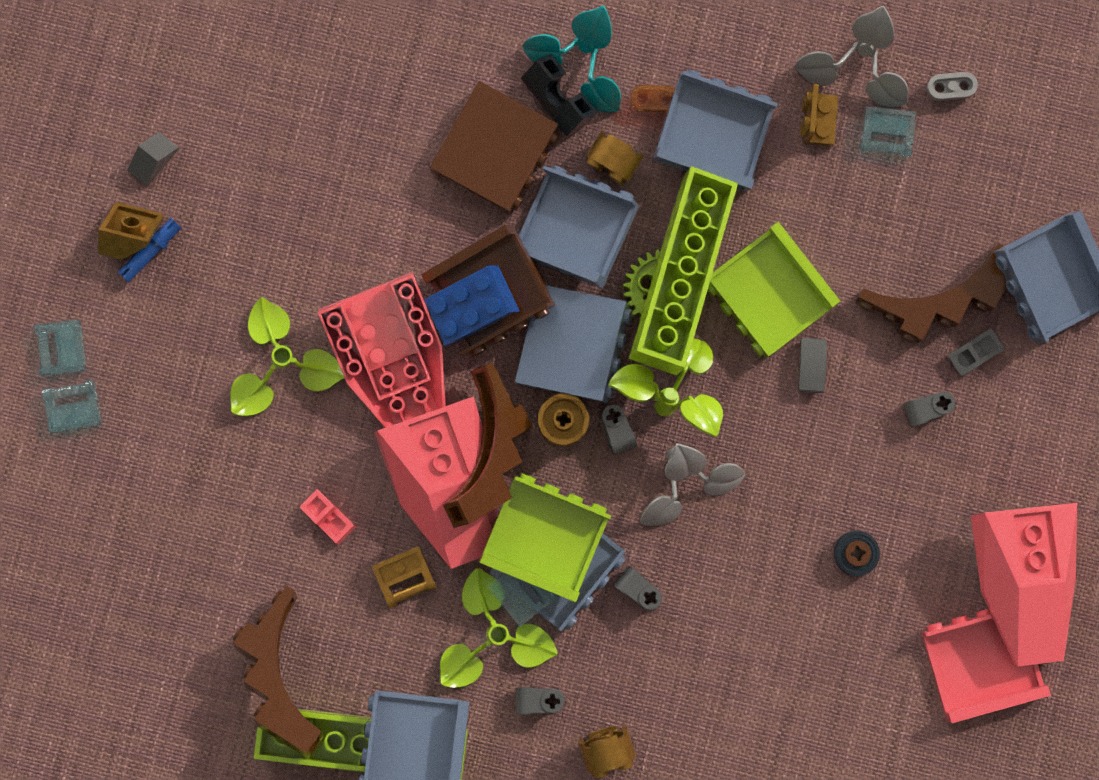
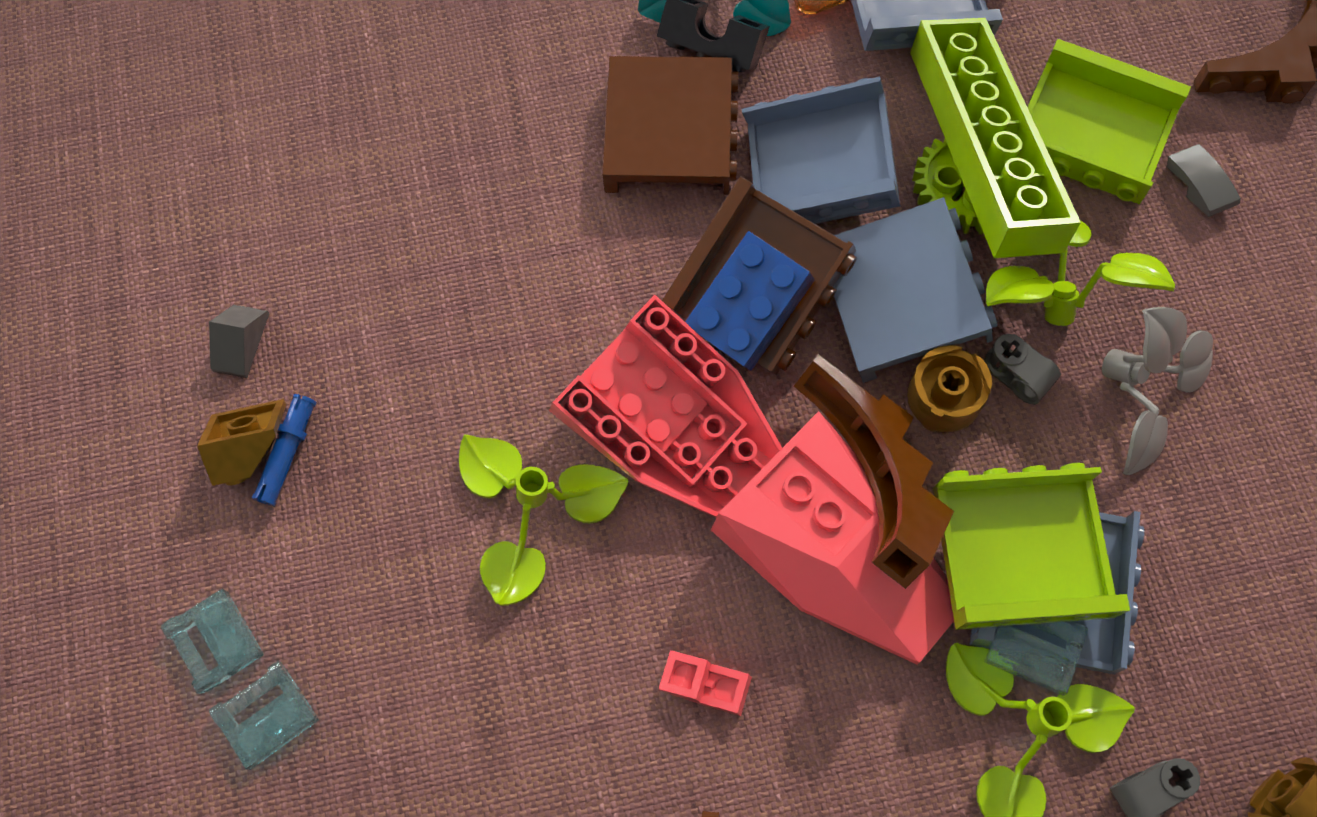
camera: 20 degrees left, 15 degrees down
pearl gold plate [372,546,437,608] -> none
pearl gold brick [586,130,644,185] -> none
dark grey piece [613,566,662,610] -> none

